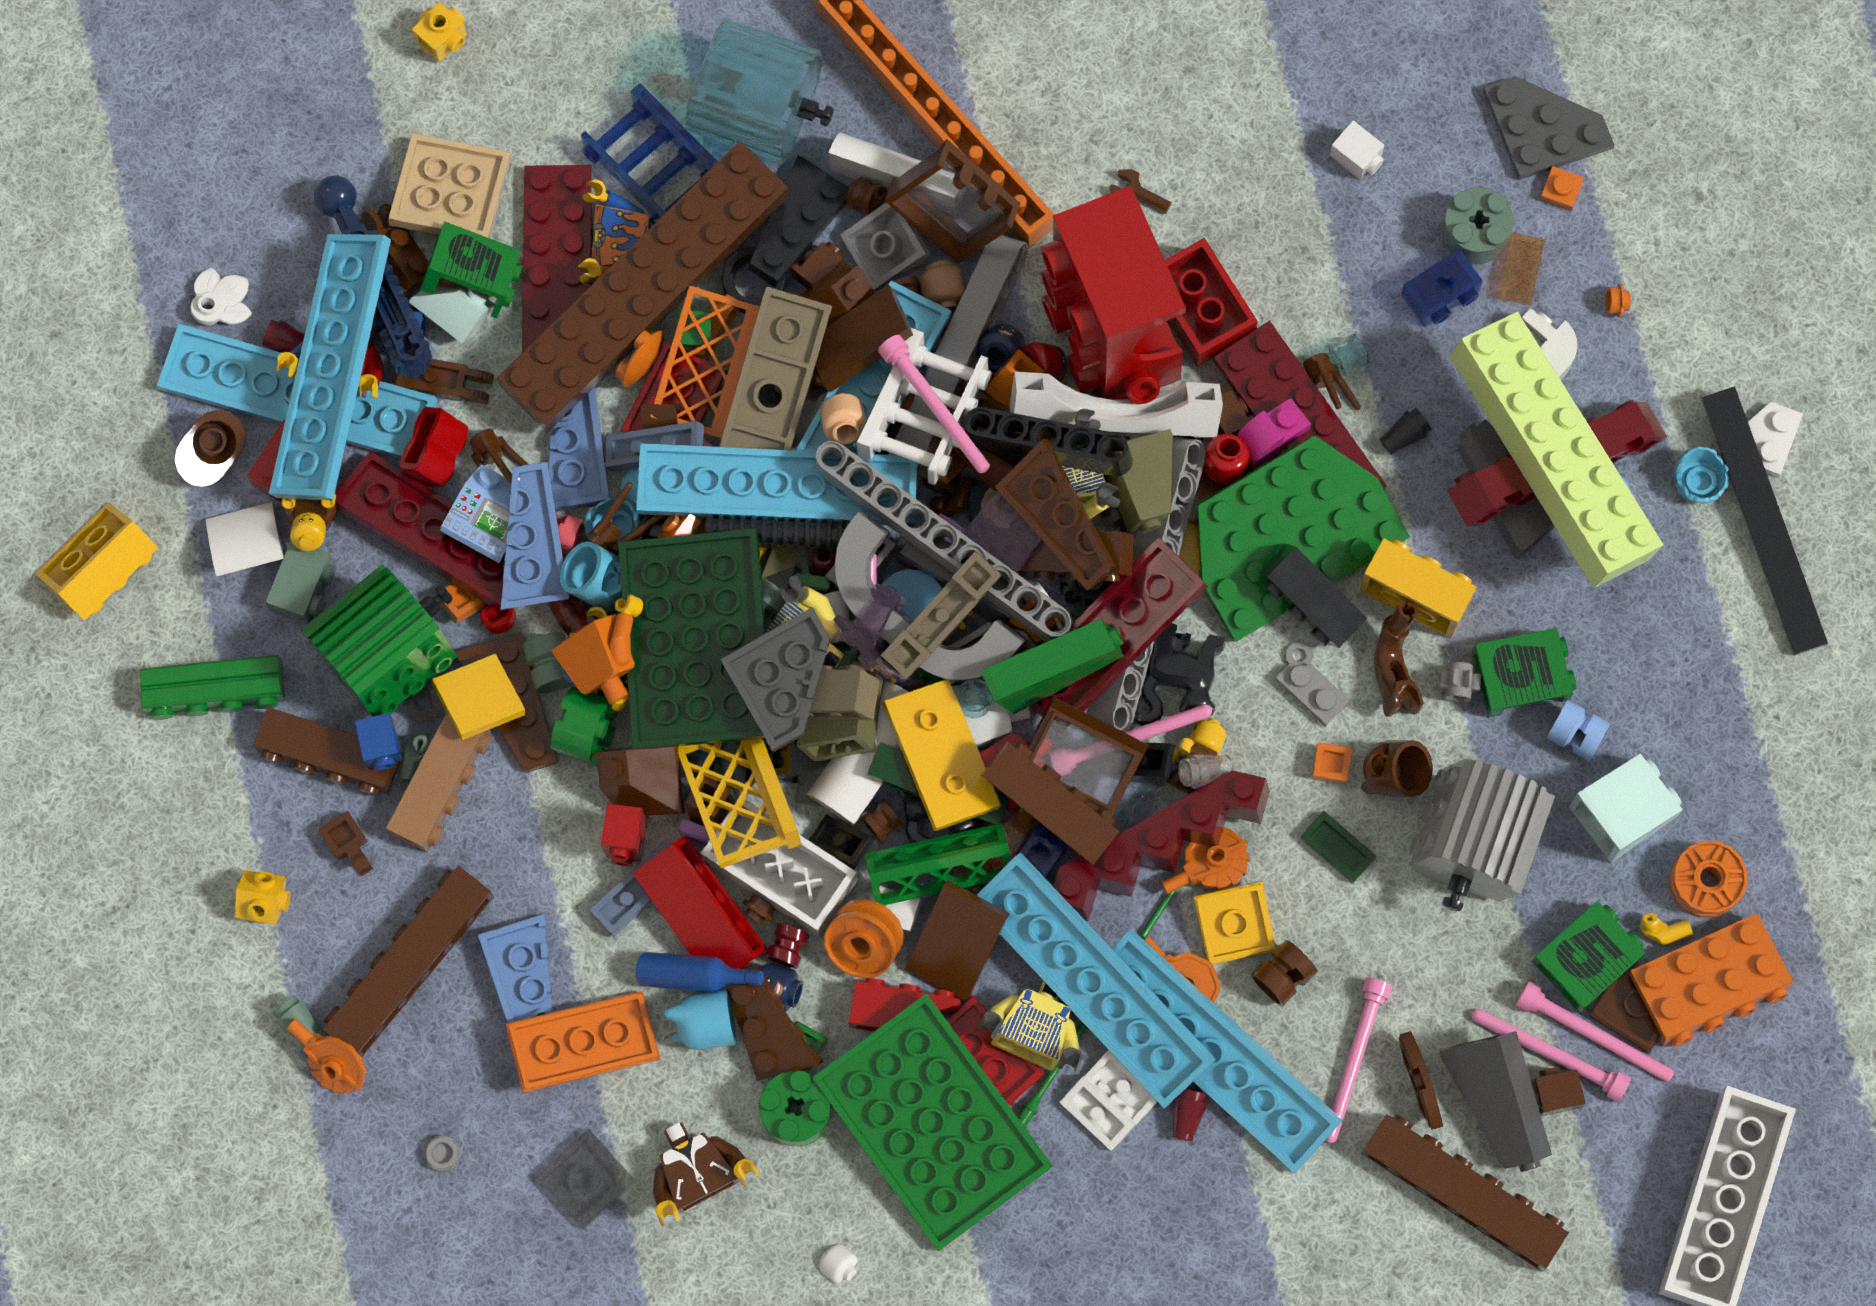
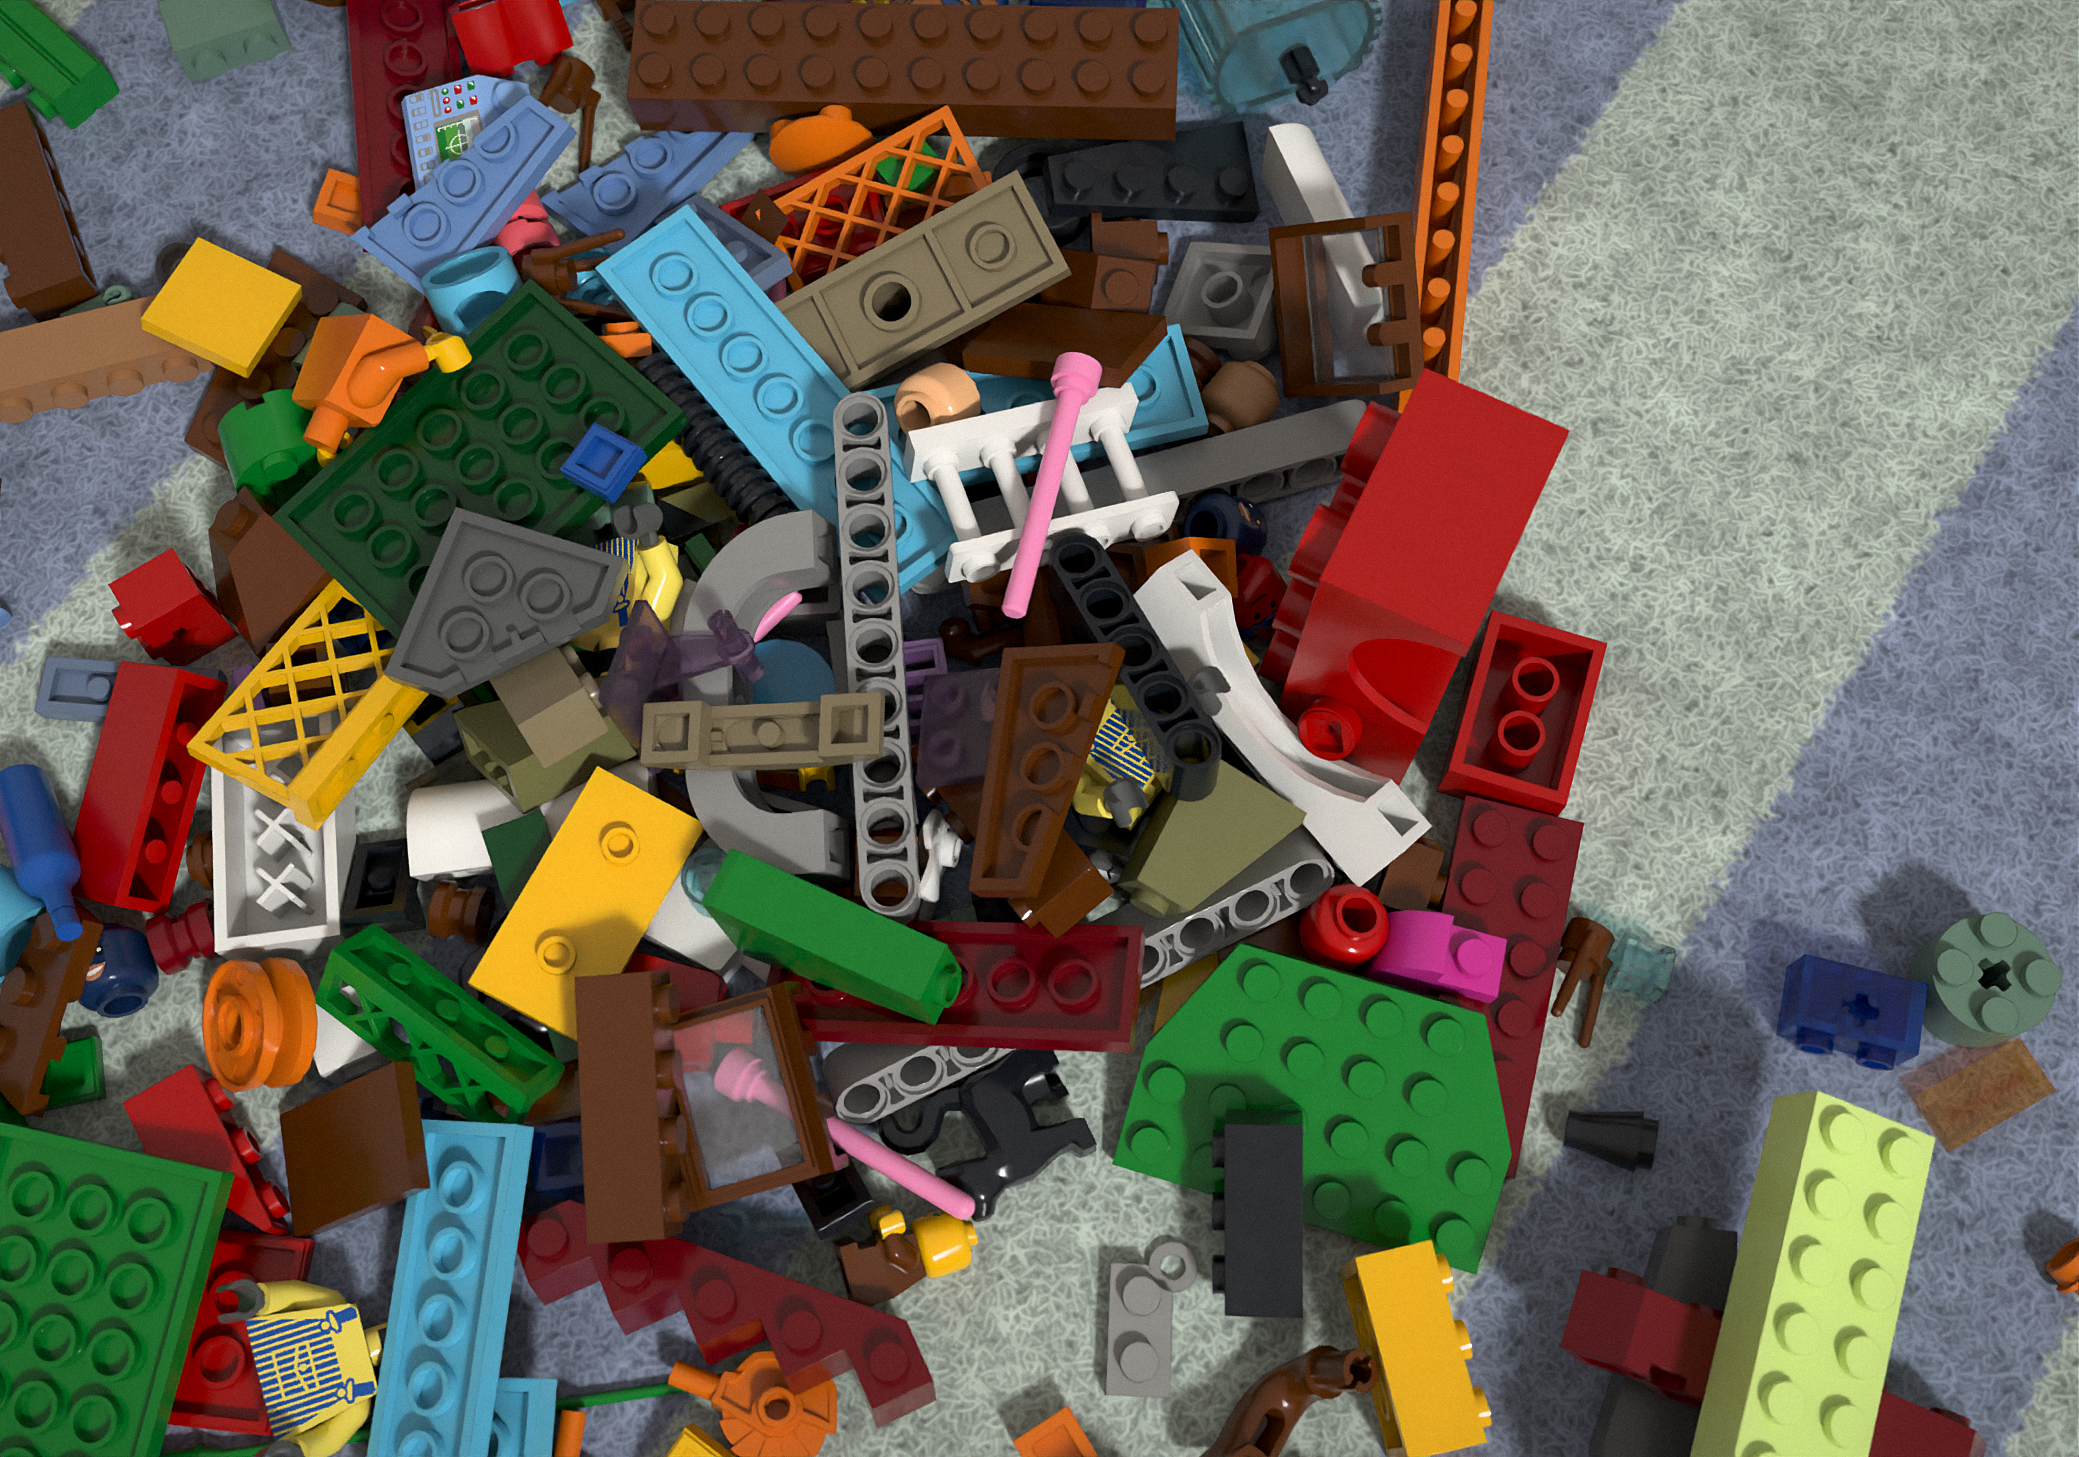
camera: 45 degrees right, 5 degrees down
green piece [301,564,457,717] -> none
blue brick [355,713,402,771] -> none
red tile [480,604,516,634] -> none
reddish brown wheel [847,177,888,215] -> none
reddish brown bar [1110,169,1172,214] -> none
clear cone [1178,754,1233,789] -> none
white brick [1330,121,1385,180] -> none
white brick [1522,308,1577,380] -> none
none -> blue tile [559,422,648,505]

